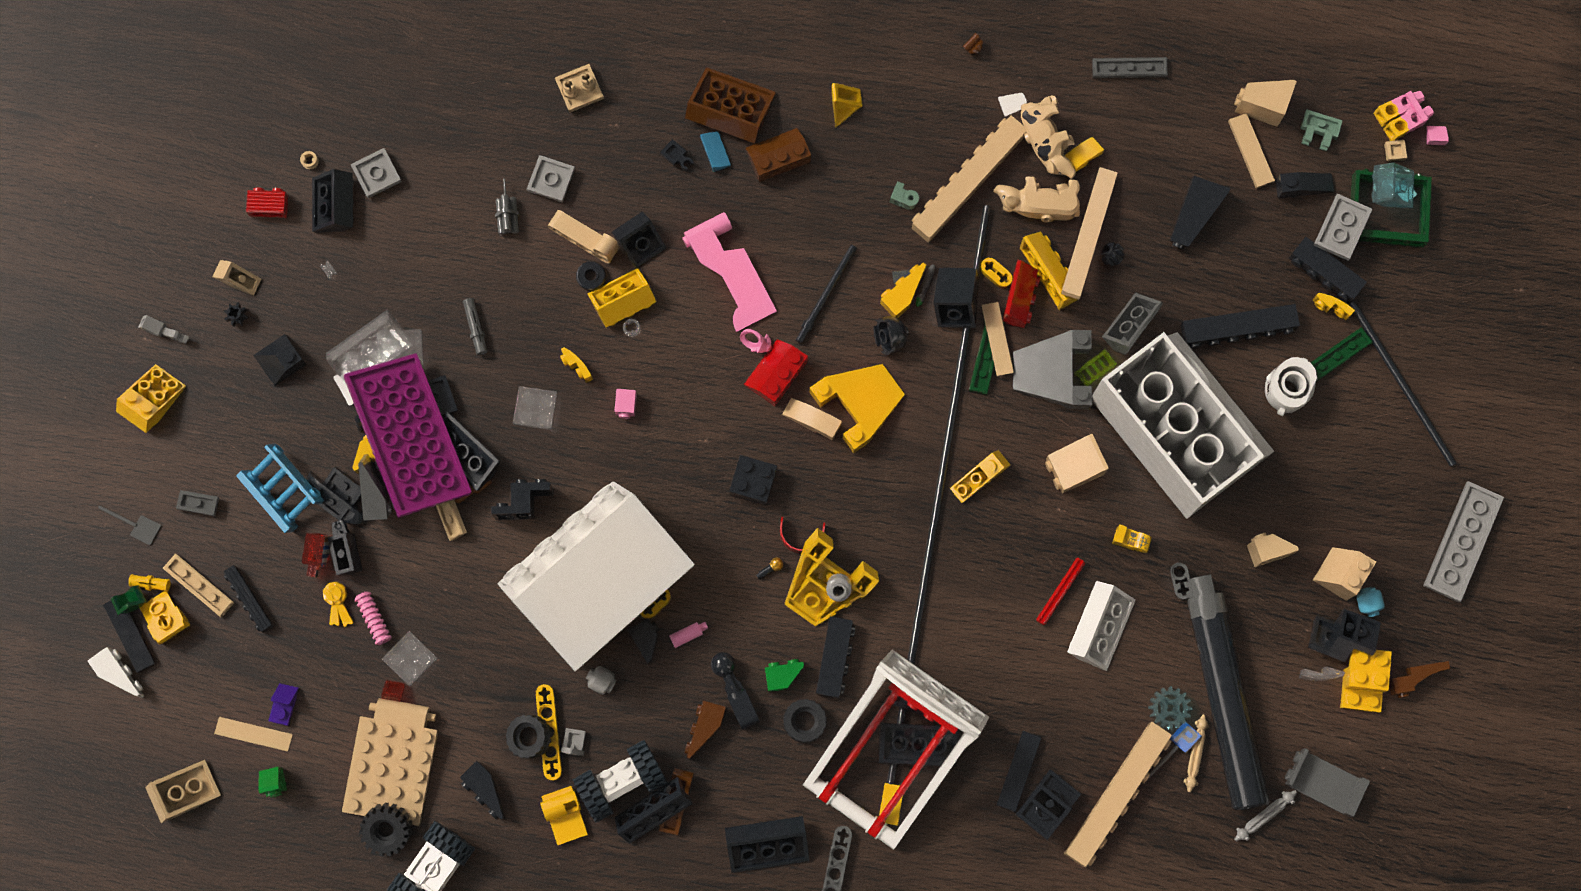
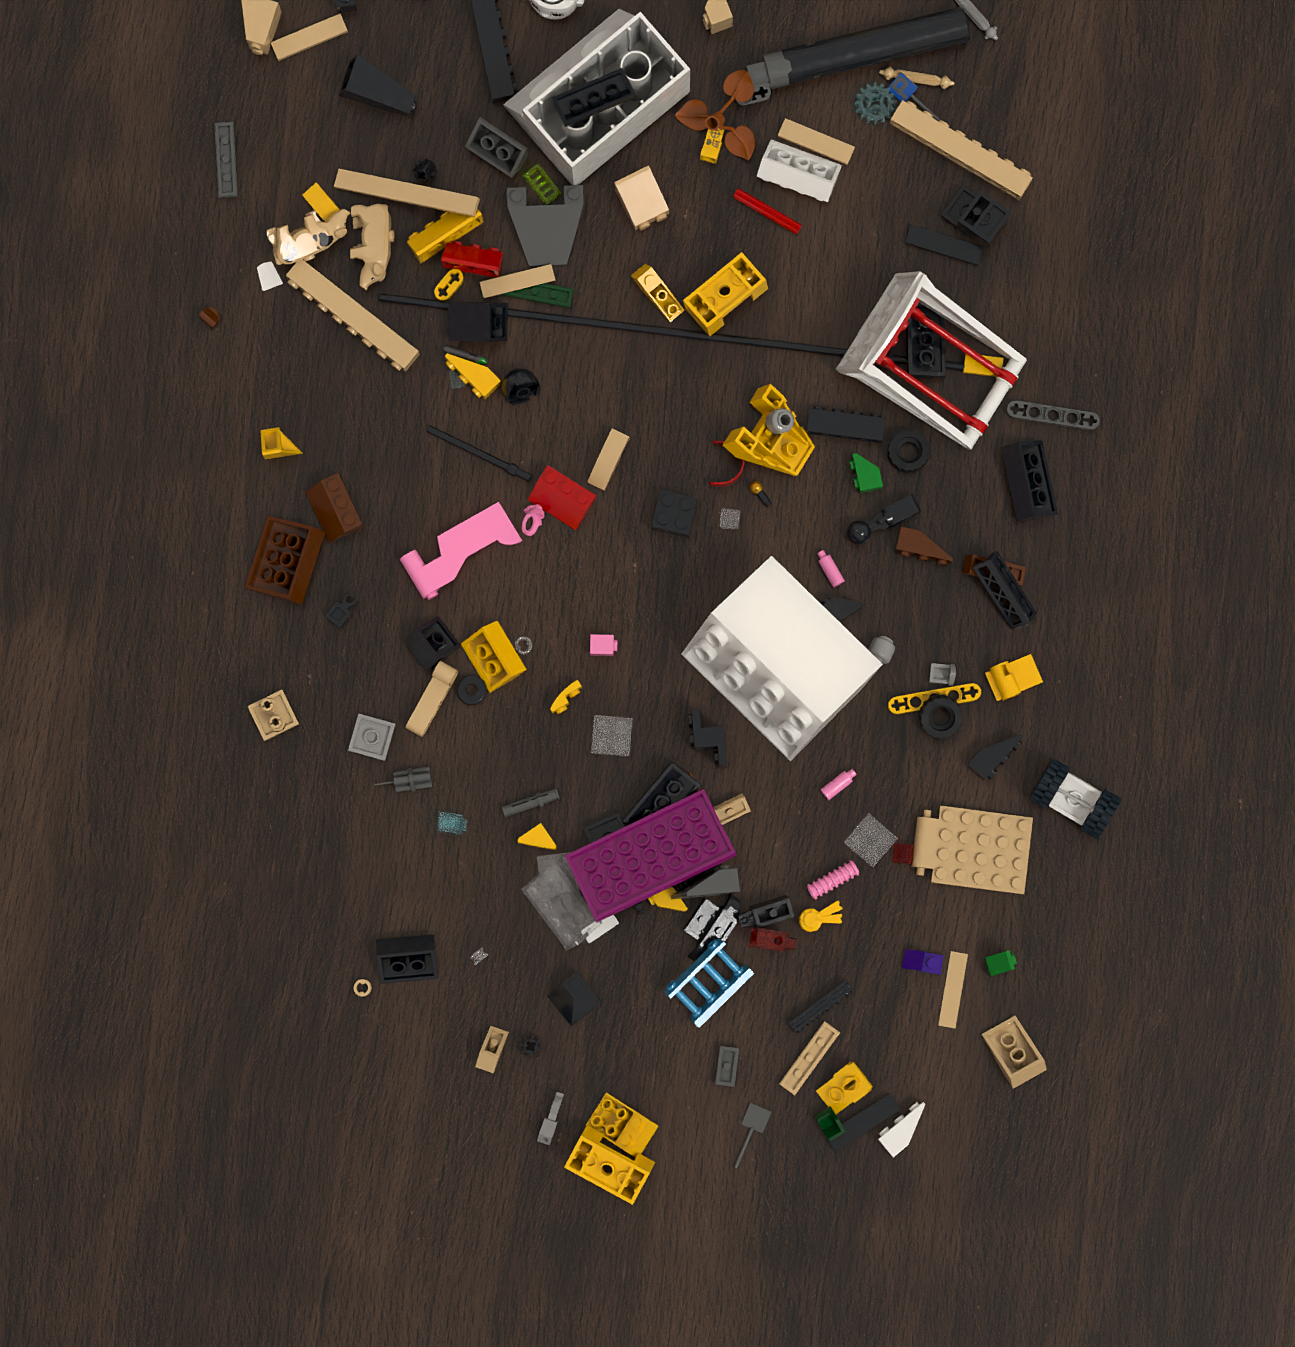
camera: 90 degrees left, 5 degrees up
yellow pin [129,574,171,591] -> none
red brick [246,188,288,218] -> none
light grey plate [350,148,402,198] -> none
black tyre [359,803,412,856] -> none
black plate [573,740,668,823] -> none
dark azure slope [700,132,731,172] -> none
yellow wedge [810,364,905,453] -> none
sand green leg [889,181,919,210] -> none
none -> clear light blue slope [437,812,467,835]
none -> yellow slope [518,823,557,850]
none -> black slope [551,68,636,127]
none -> yellow plate [564,1125,655,1205]
none -> dark orange plant [675,70,755,160]
none -> yellow plate [683,252,768,337]
none -> clear tile [719,508,740,530]
none -> tan tile [778,118,855,165]
none -> bright pink cylinder [820,769,857,800]

